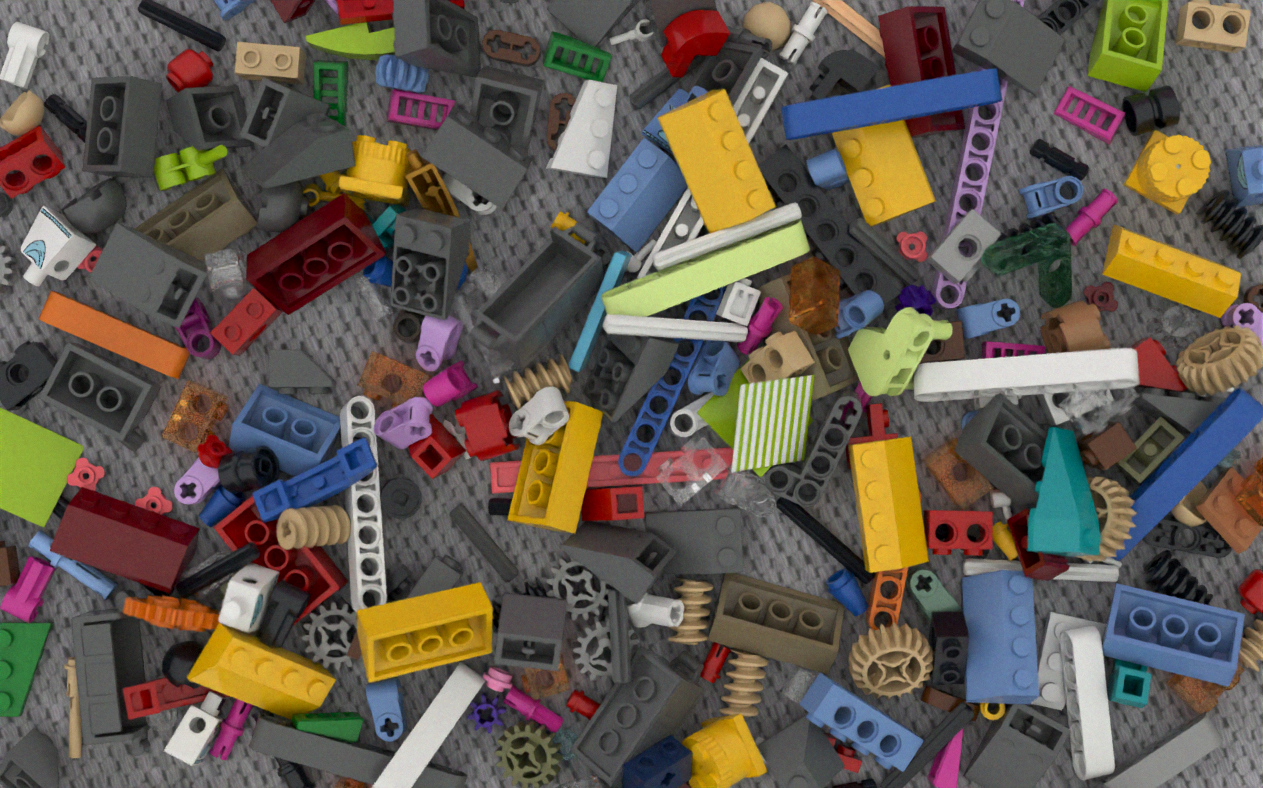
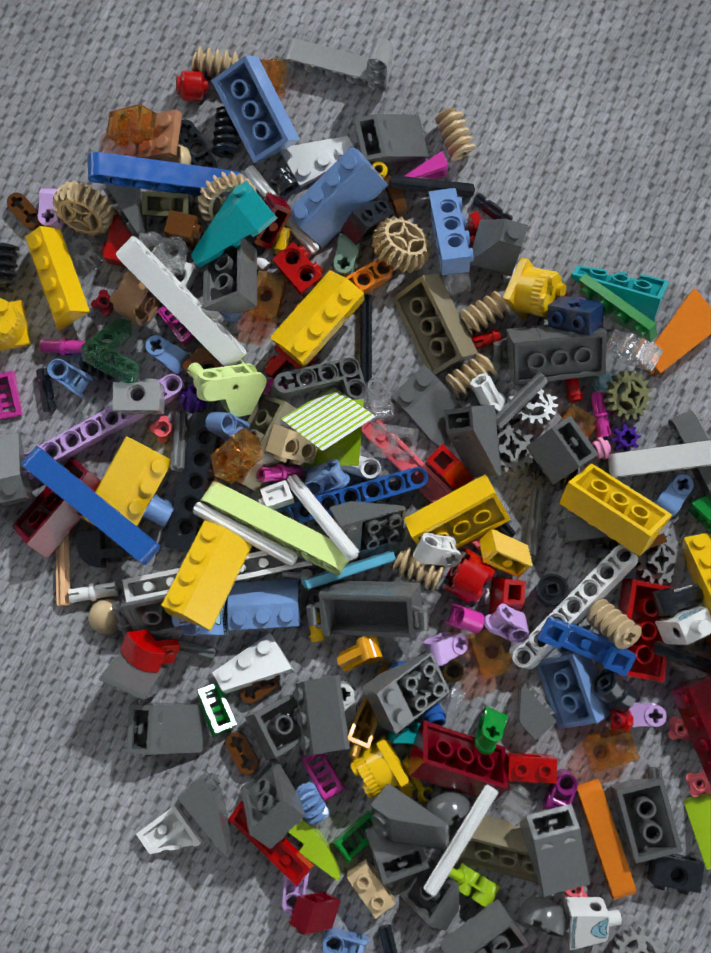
camera: 125 degrees left, 5 degrees down
red head [166,49,214,93] -> none
blue cone [199,485,245,527] -> none
white hand [609,19,654,45] -> none
blue cone [826,569,869,616] -> none
white beam [1059,625,1115,780] -> none
teal brick [1107,658,1152,708] -> none
none -> black wheel [270,167,298,196]
none -> light orange piece [337,636,383,672]
none -> white axle [424,785,498,896]
none -> green piece [475,706,508,754]
none -> yellow brick [479,529,533,577]

